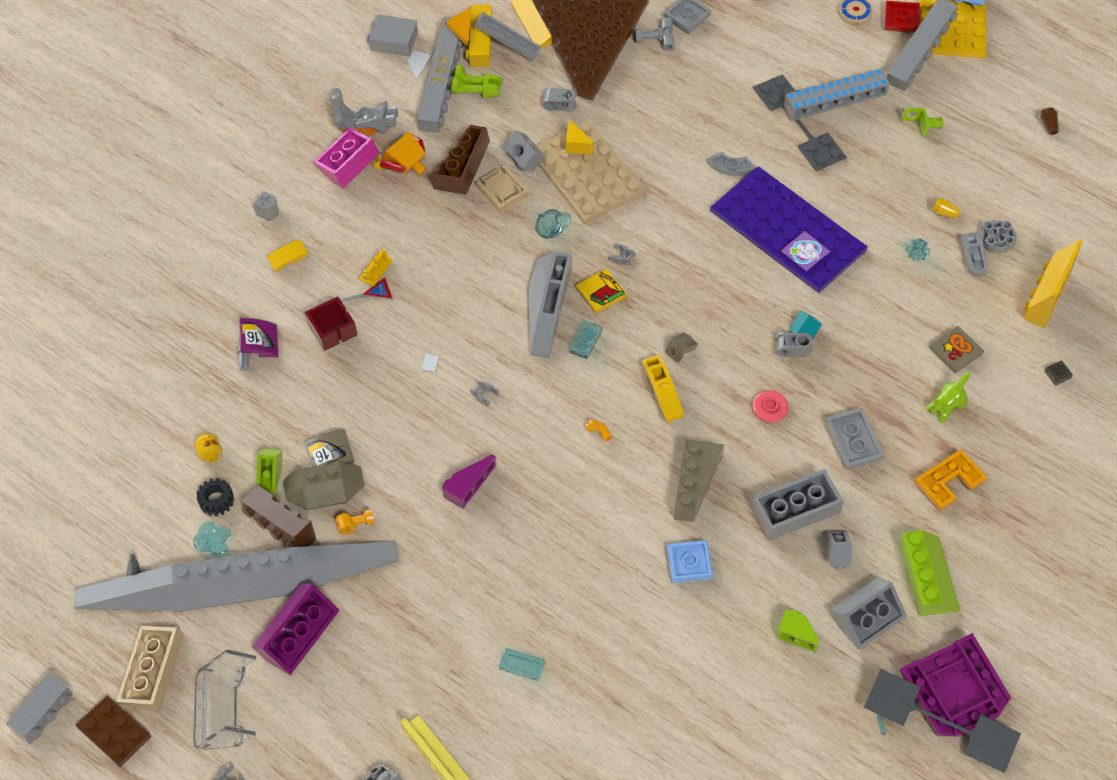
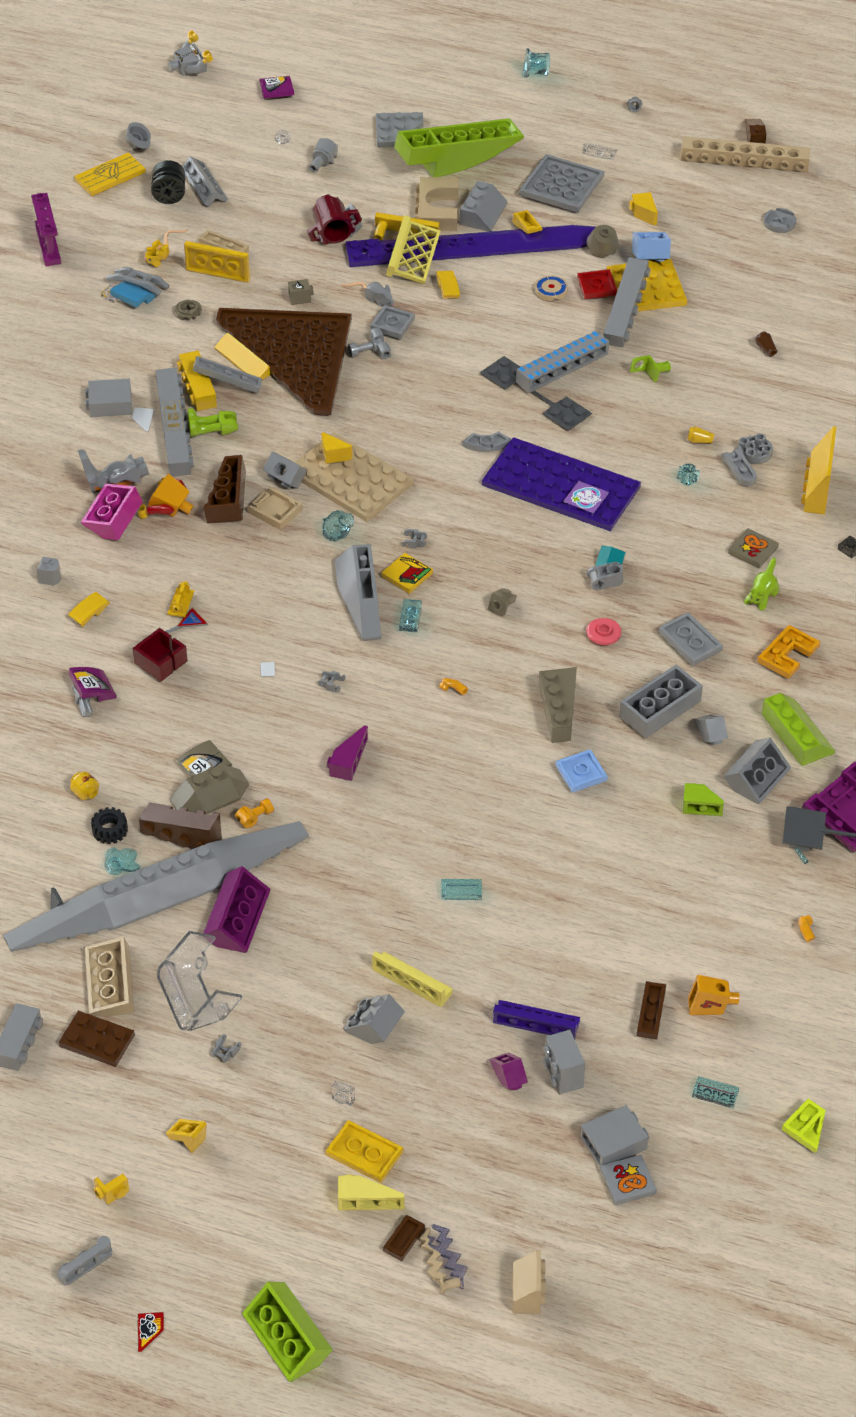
camera: 20 degrees left, 10 degrees down
lime slope [256,448,282,494] -> none
light orange tile [445,8,471,45] -> none
light grey piece [542,87,577,112] -> none
yellow slope [642,354,685,423] -> none

